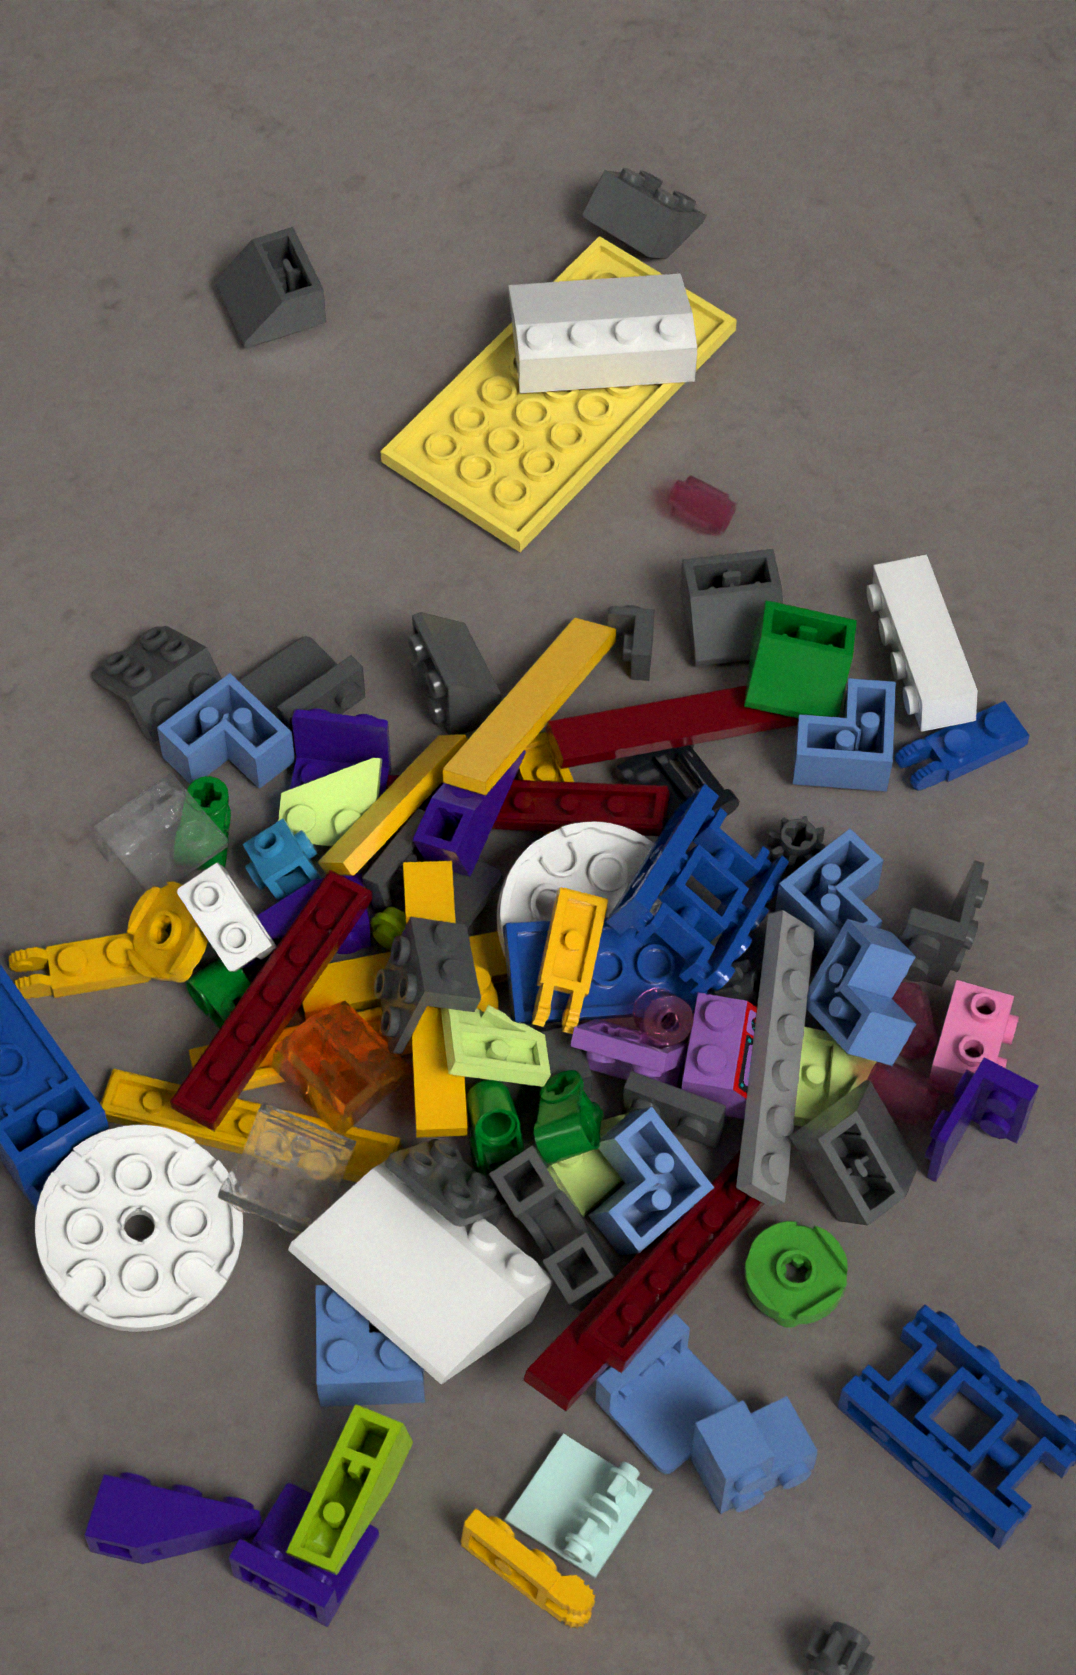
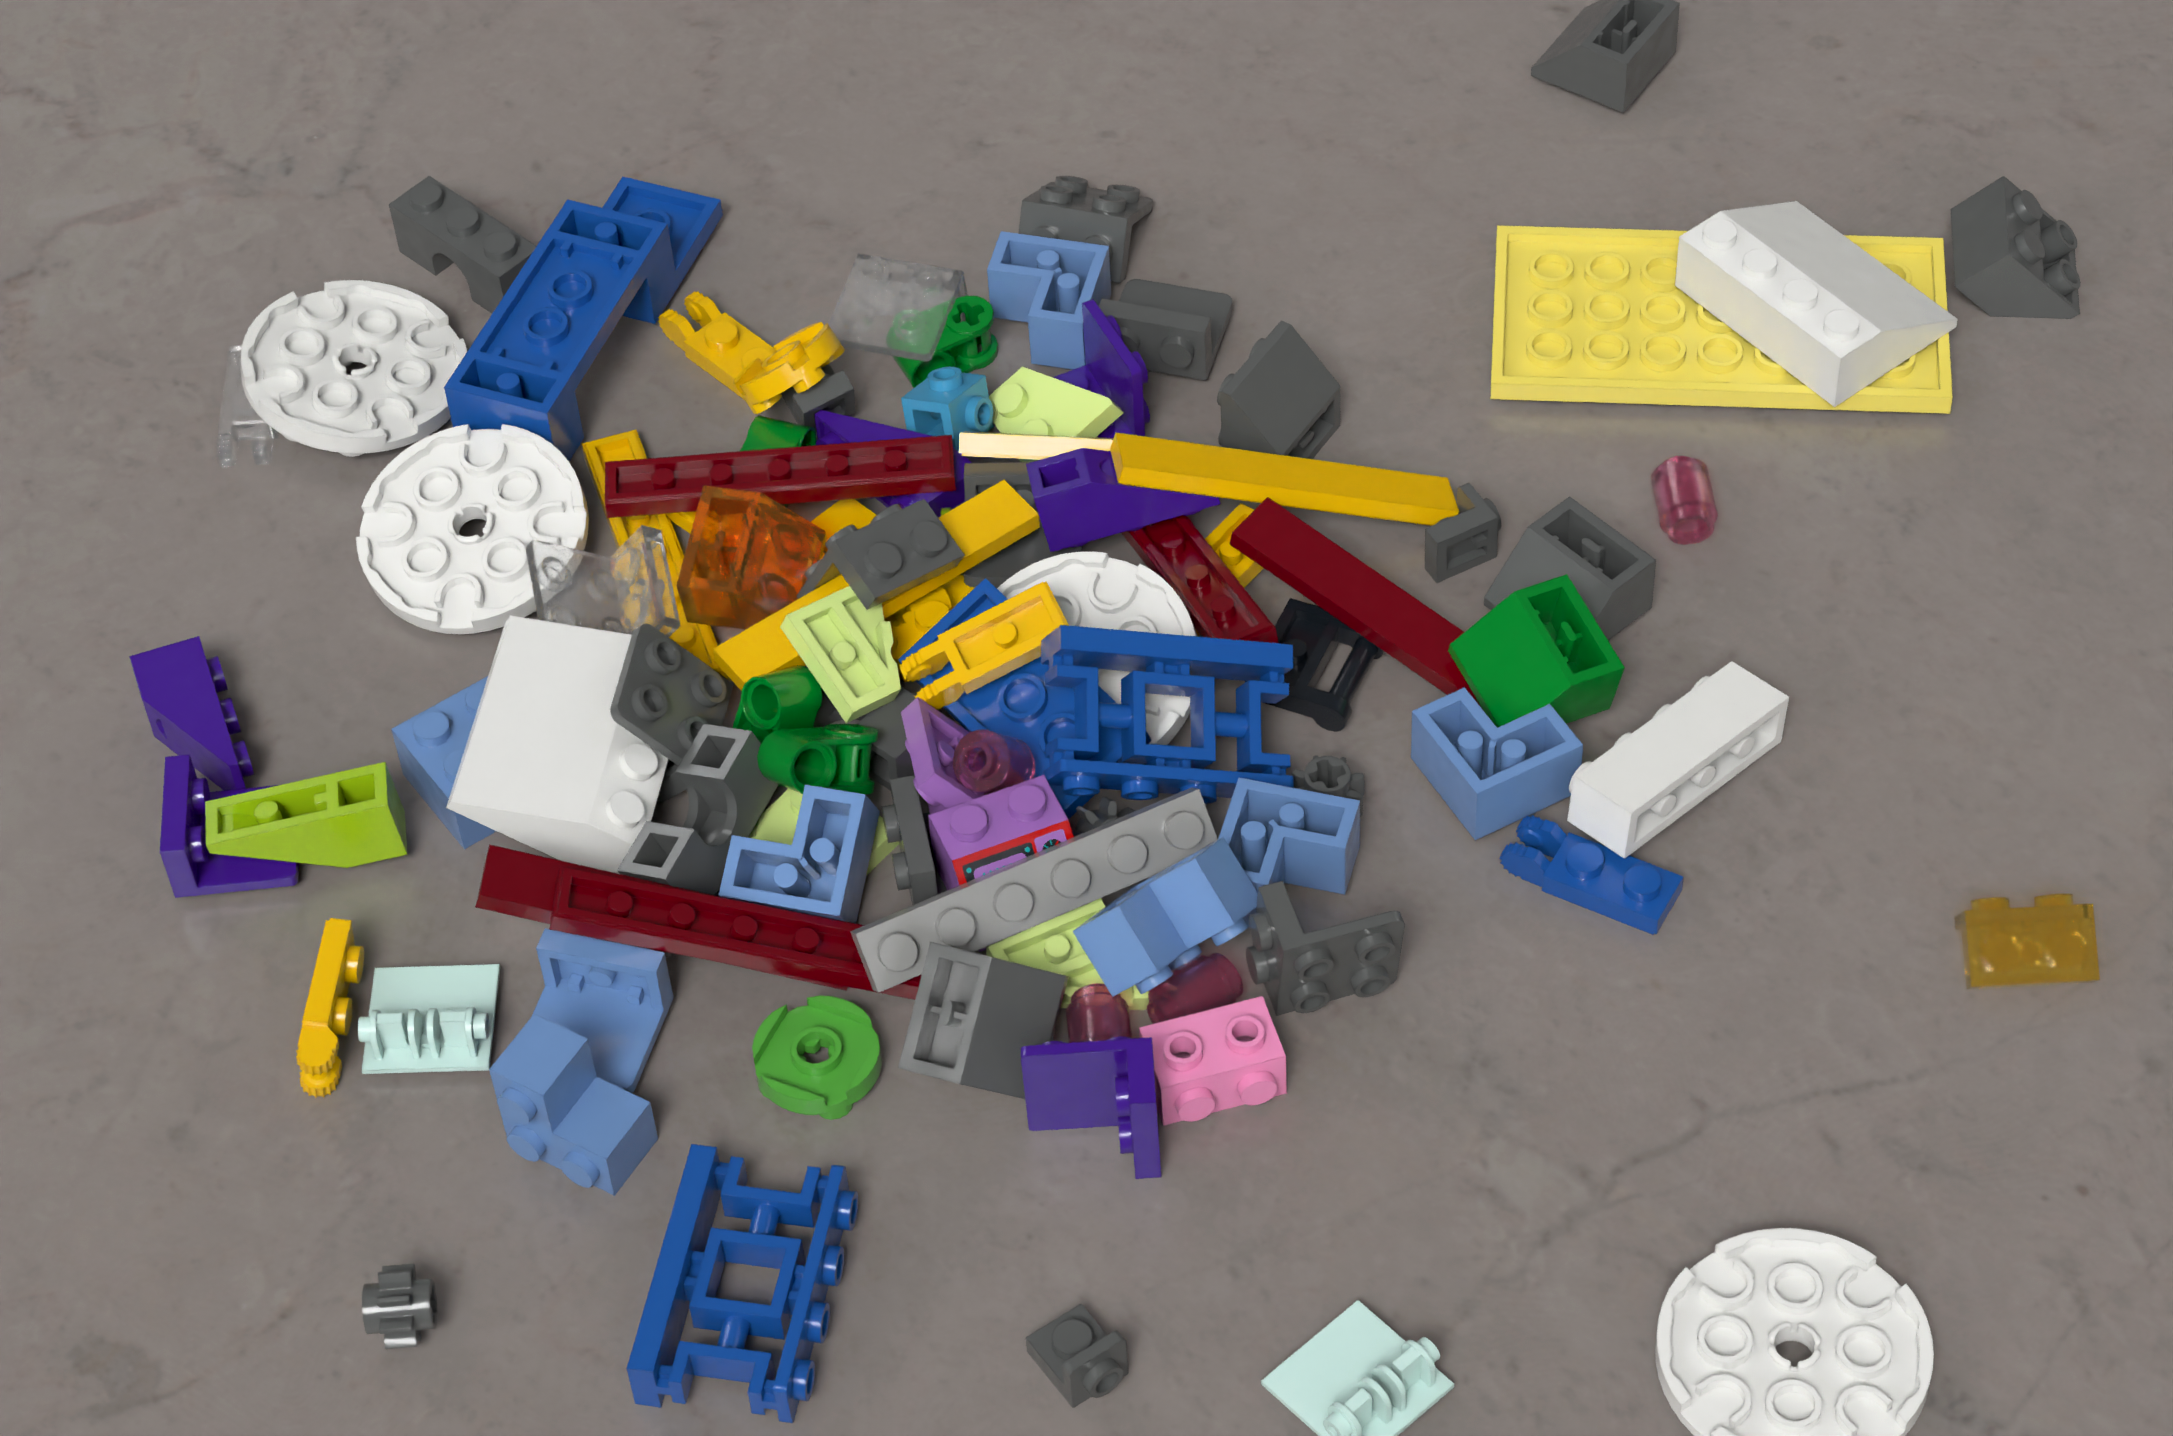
camera: 60 degrees right, 10 degrees down
white bracket [177,863,277,972] -> none

